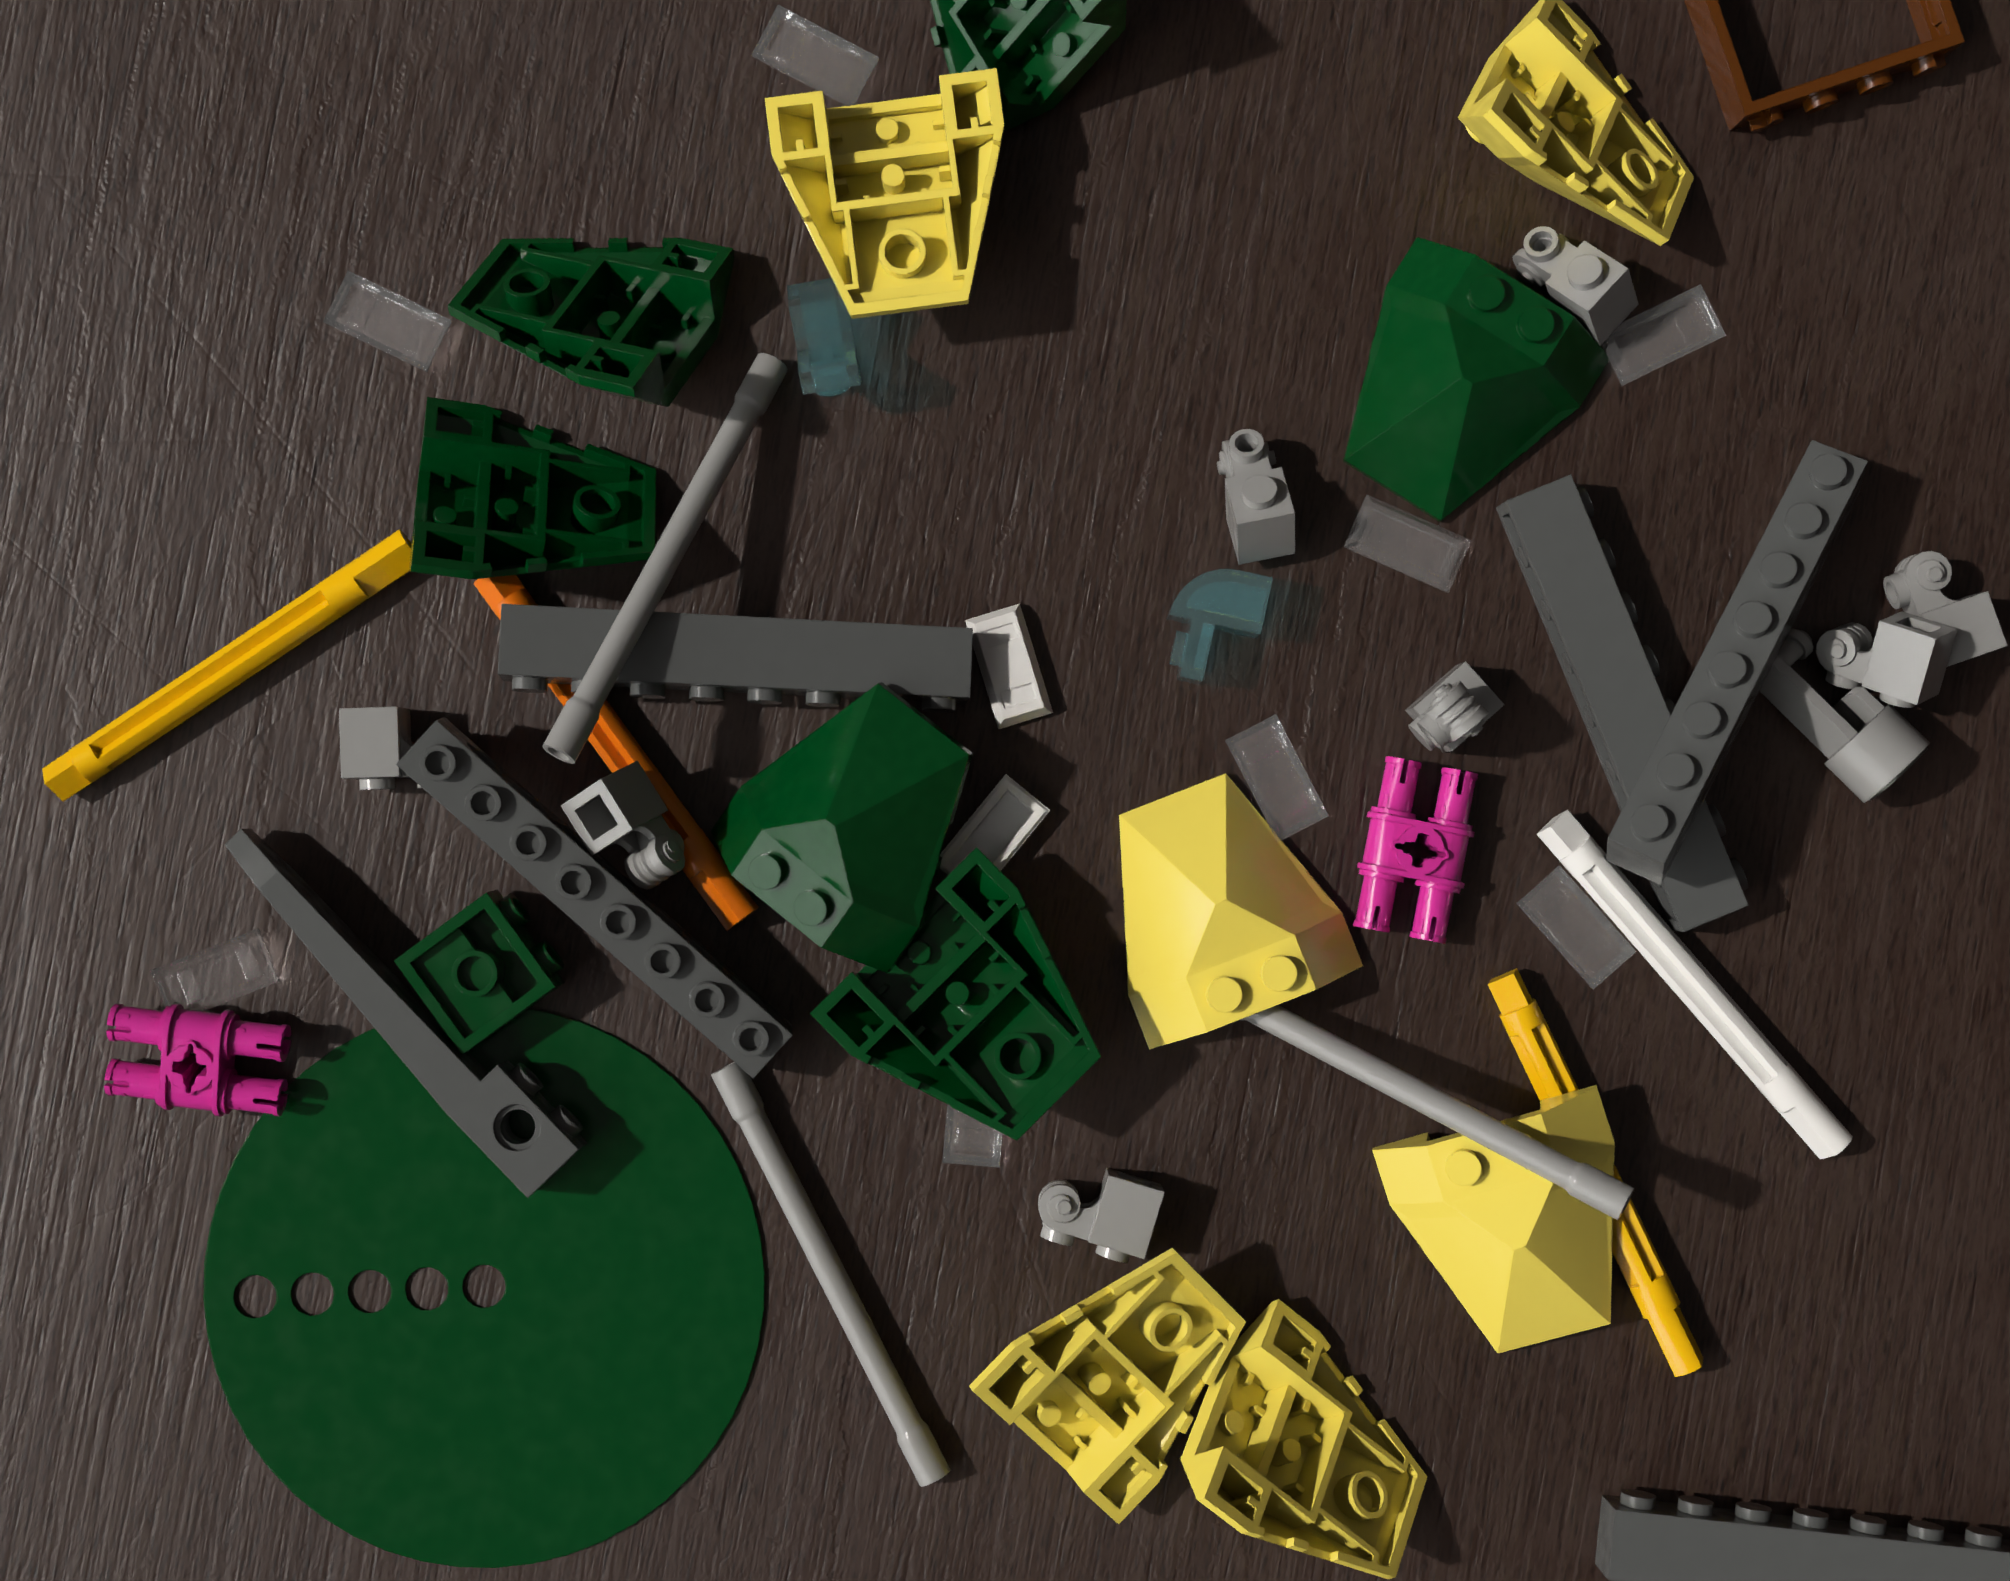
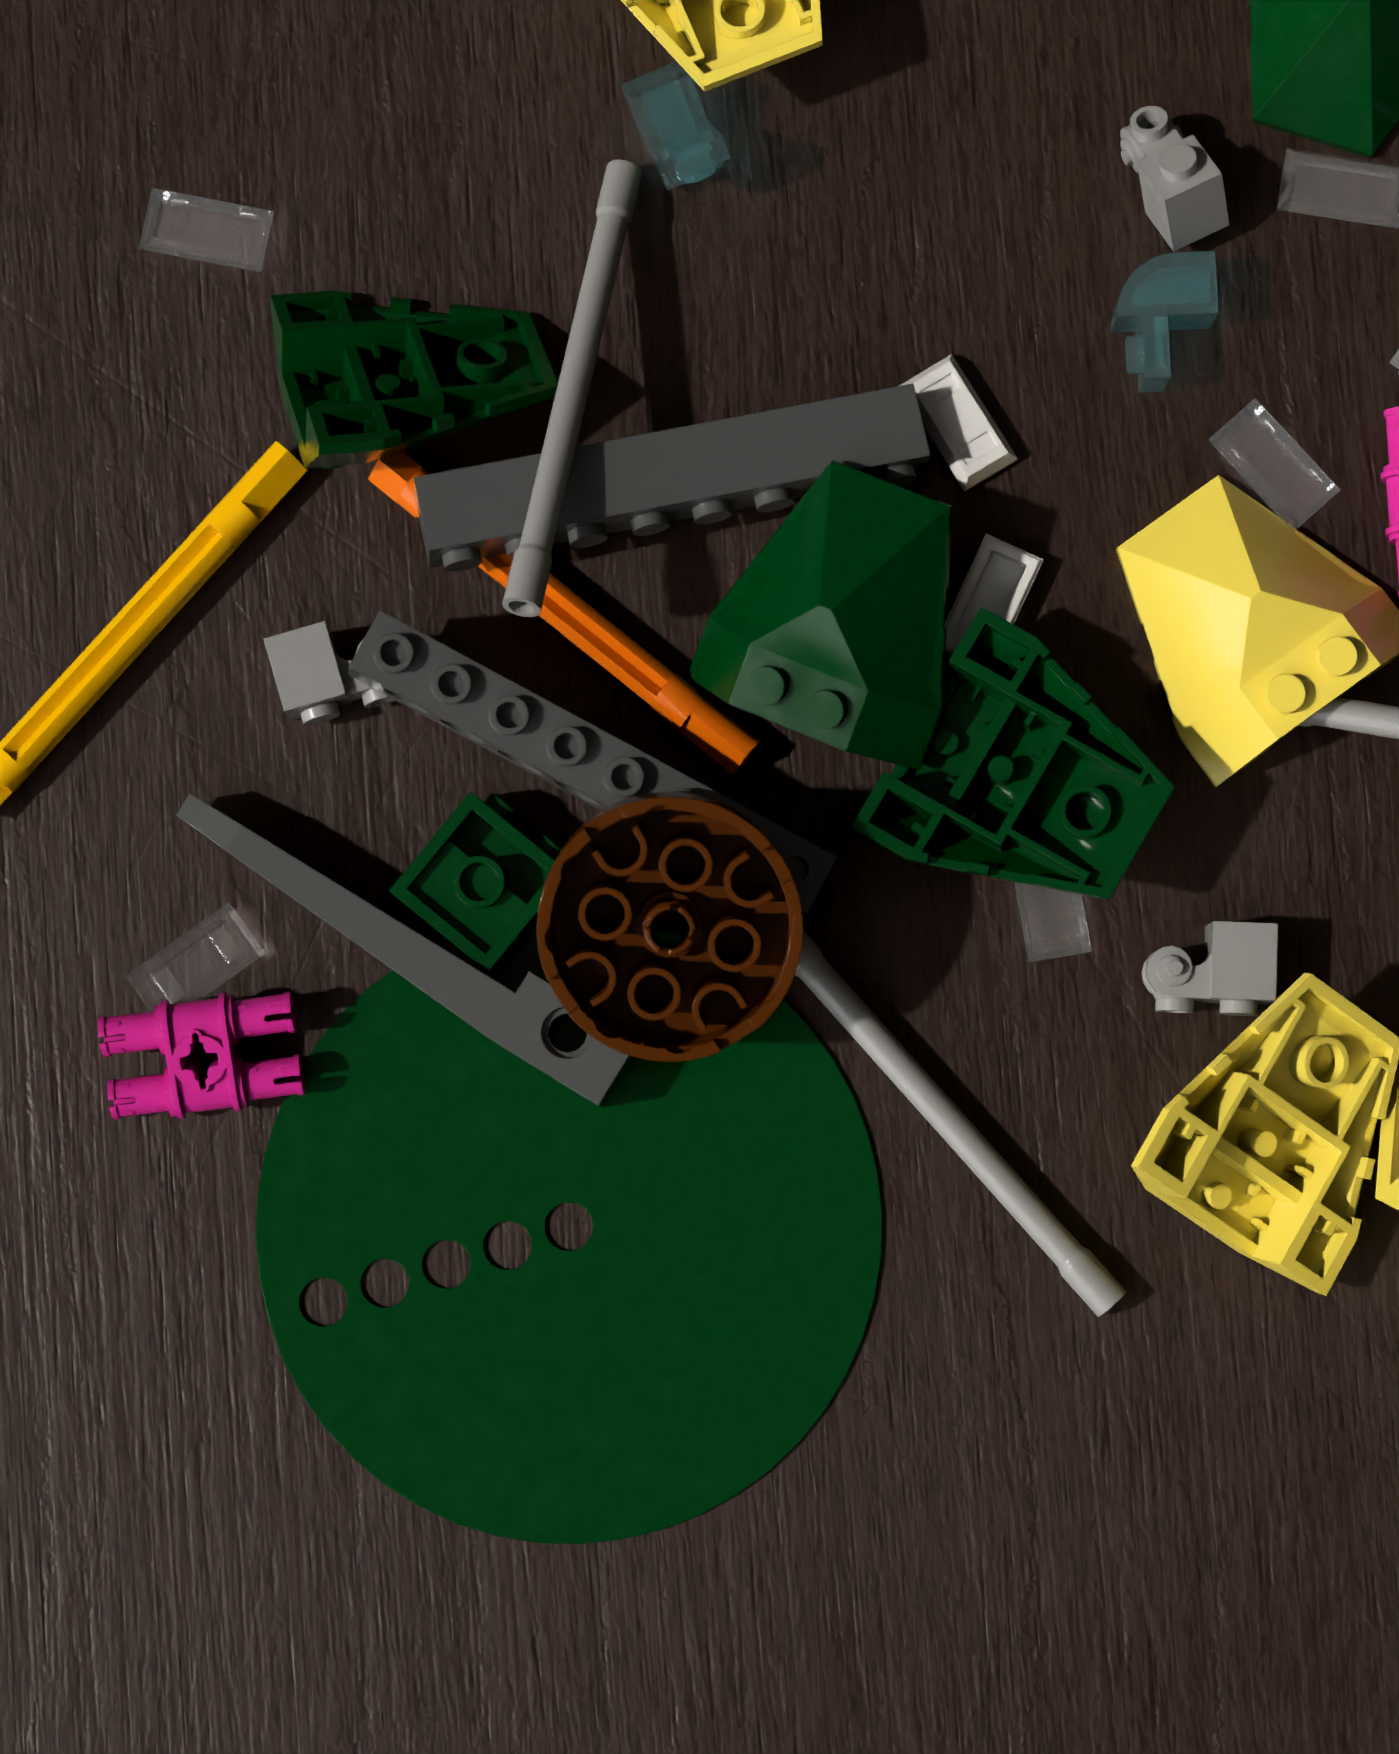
camera: 10 degrees left, 5 degrees down
dark green wedge [447,238,735,407] -> none
light grey brick [561,761,685,890] -> none
none -> reddish brown brick [537,791,803,1062]

